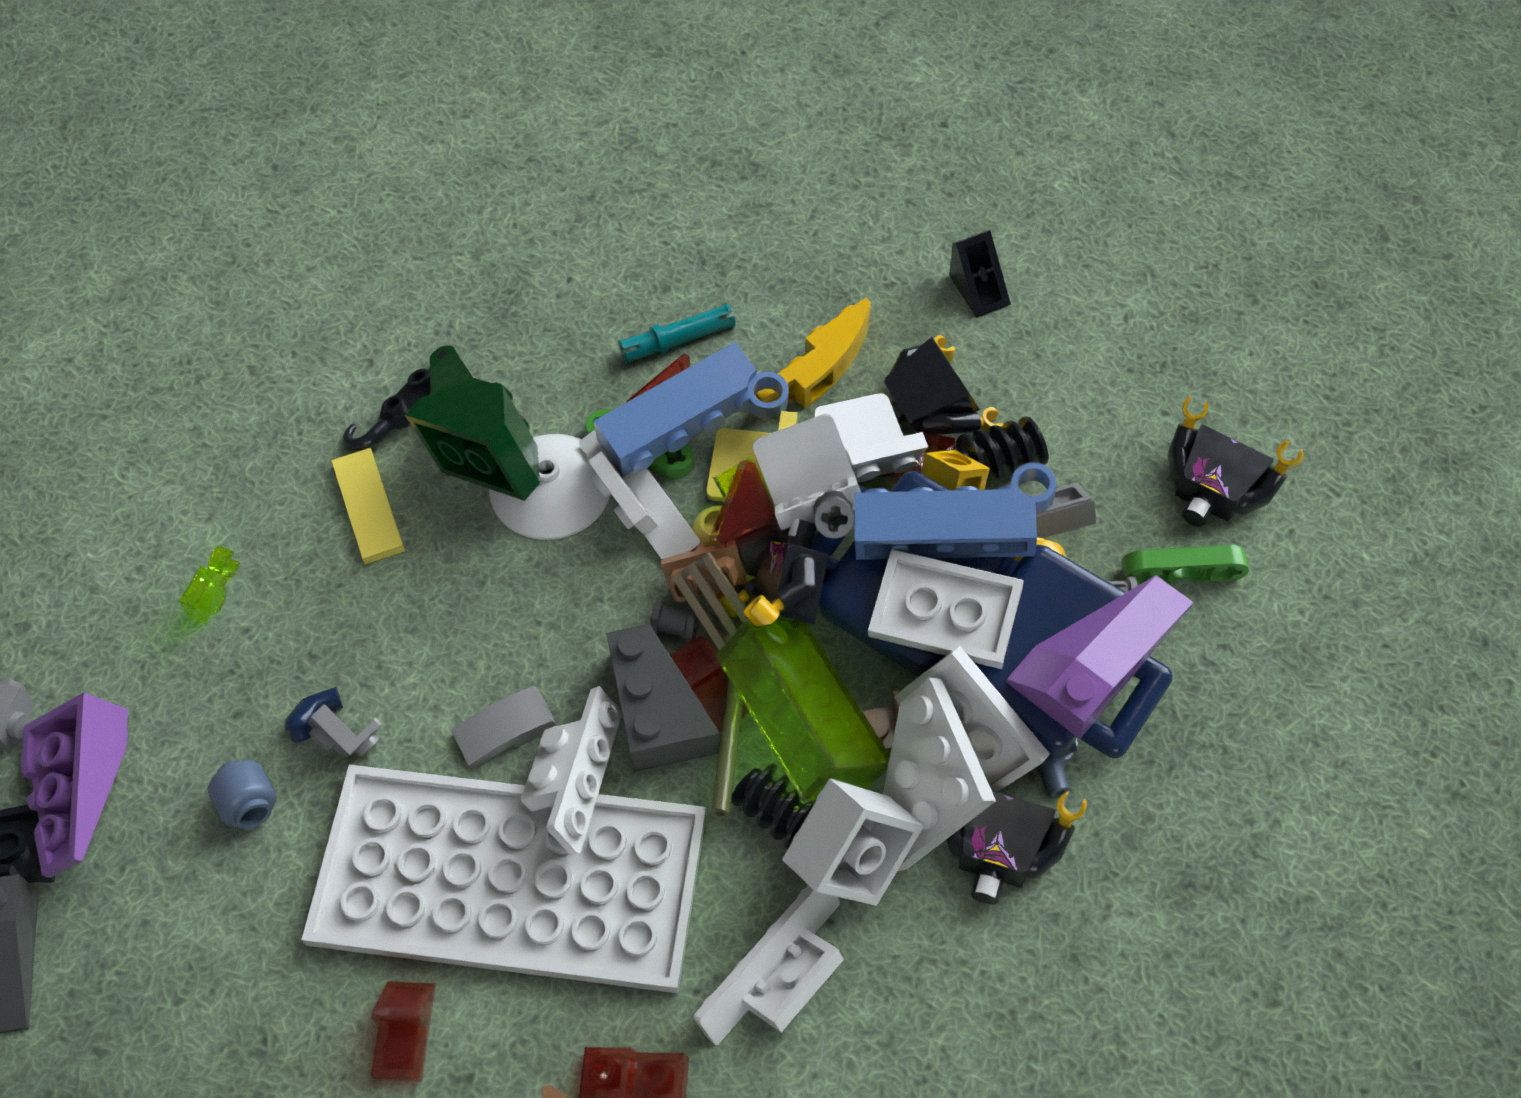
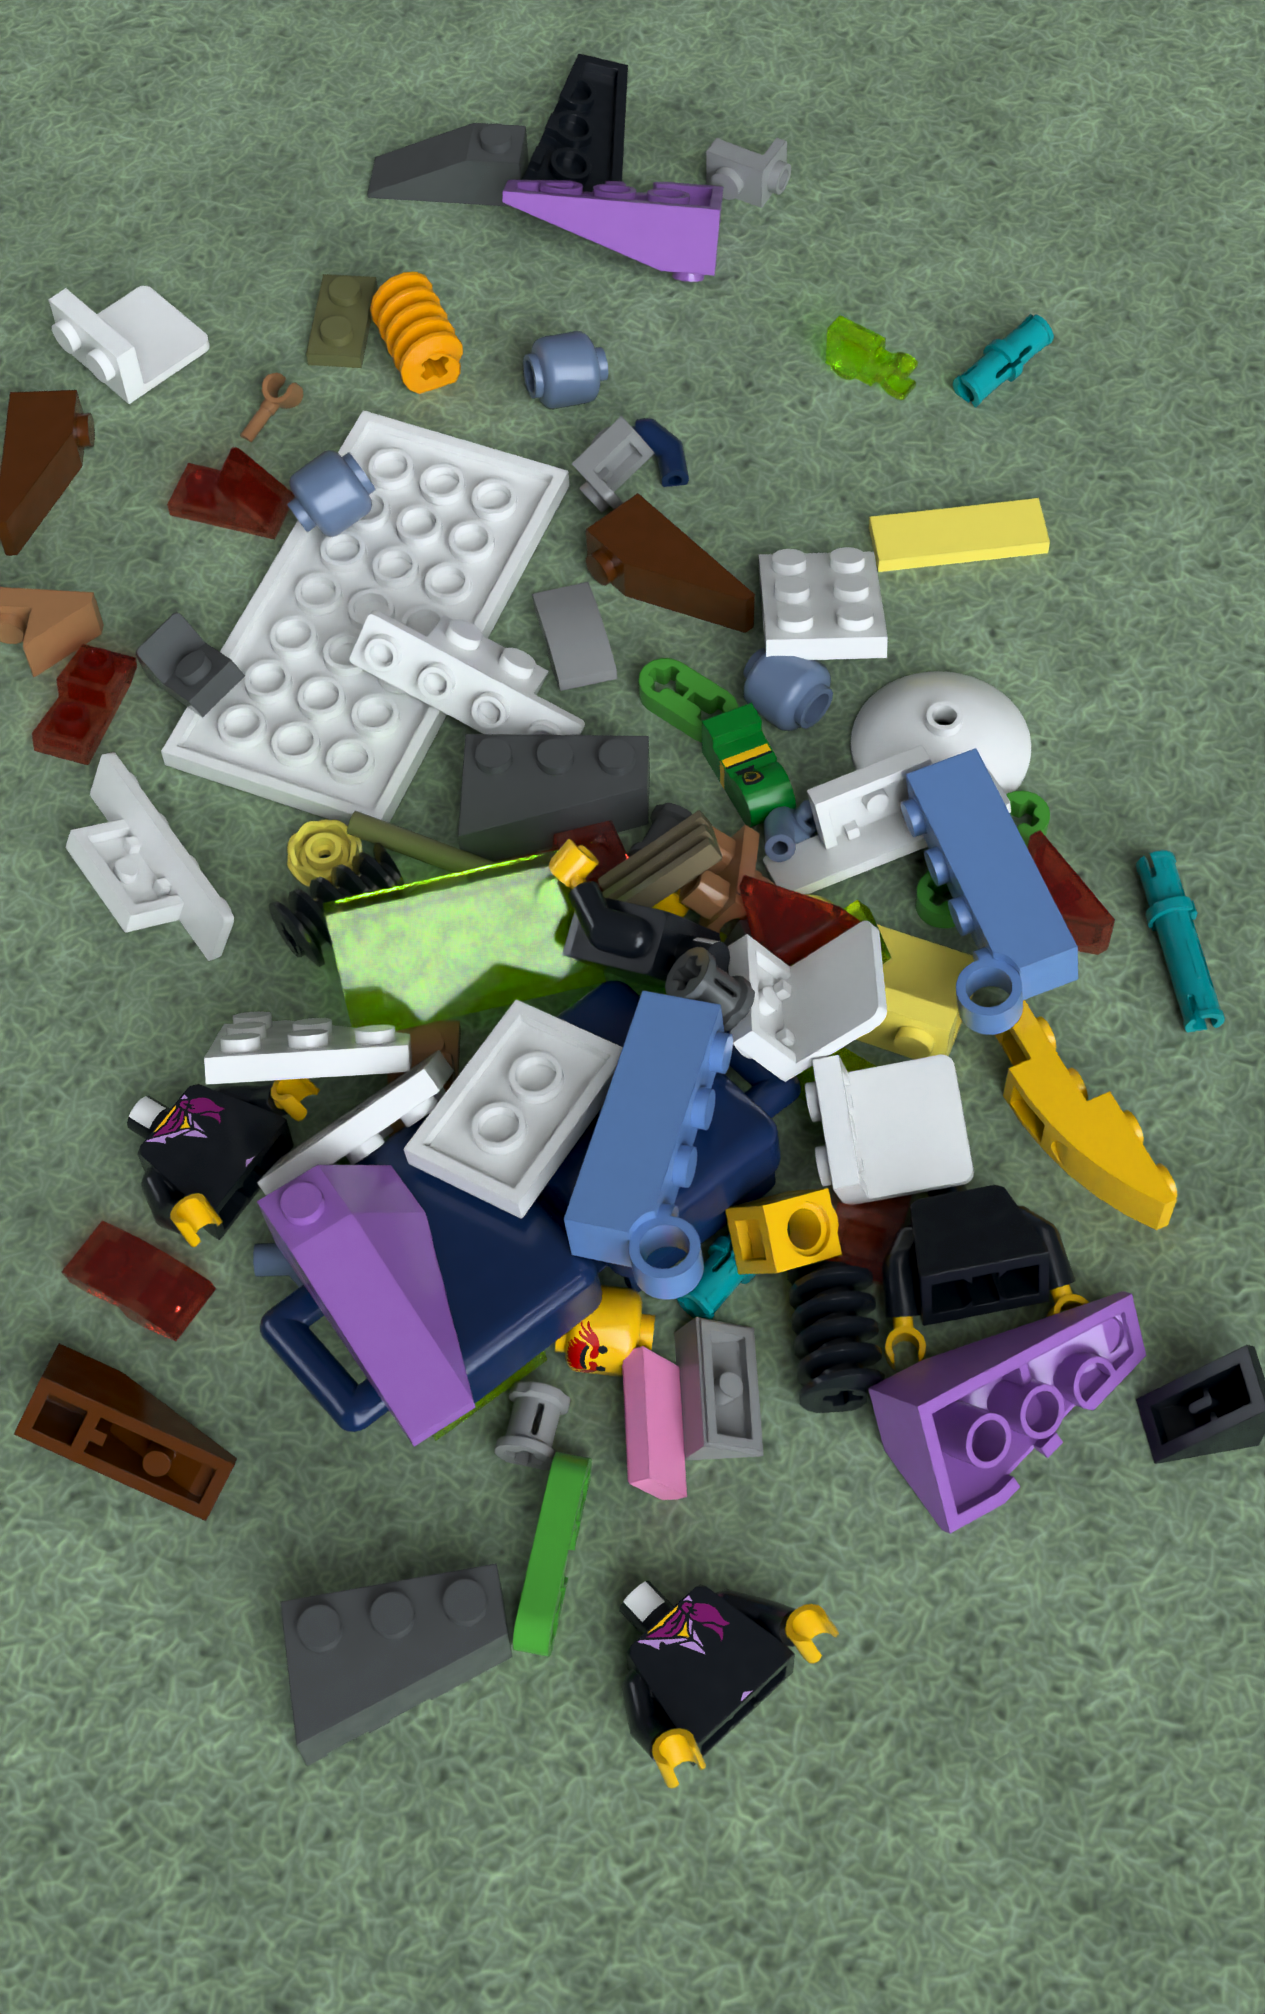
camera: 105 degrees right, 0 degrees up
dark green slope [343,345,540,501] -> none
white brick [782,778,924,906] -> none
none -> reddish brown slope [14,1343,237,1521]
none -> clear red slope [62,1221,216,1342]
none -> dark grey slope [135,612,245,718]
none -> medium nougat hand [240,373,303,442]
none -> dark grey wedge [280,1563,512,1766]
none -> sand blue head [287,450,376,537]
none -> light yellow plate [287,820,363,888]
none -> olive plate [306,274,378,368]
none -> light orange piece [370,272,463,394]
none -> reddish brown slope [586,493,755,633]
none -> bright pink tile [622,1346,687,1500]
none -> bright green beam [638,658,738,743]
none -> green leg [702,703,796,828]
none -> sand blue head [743,648,833,731]
none -> white plate [759,547,888,660]
none -> sand blue arm [764,800,817,862]
none -> medium lavender wedge [868,1291,1146,1534]
none -> teal pin [952,314,1054,407]

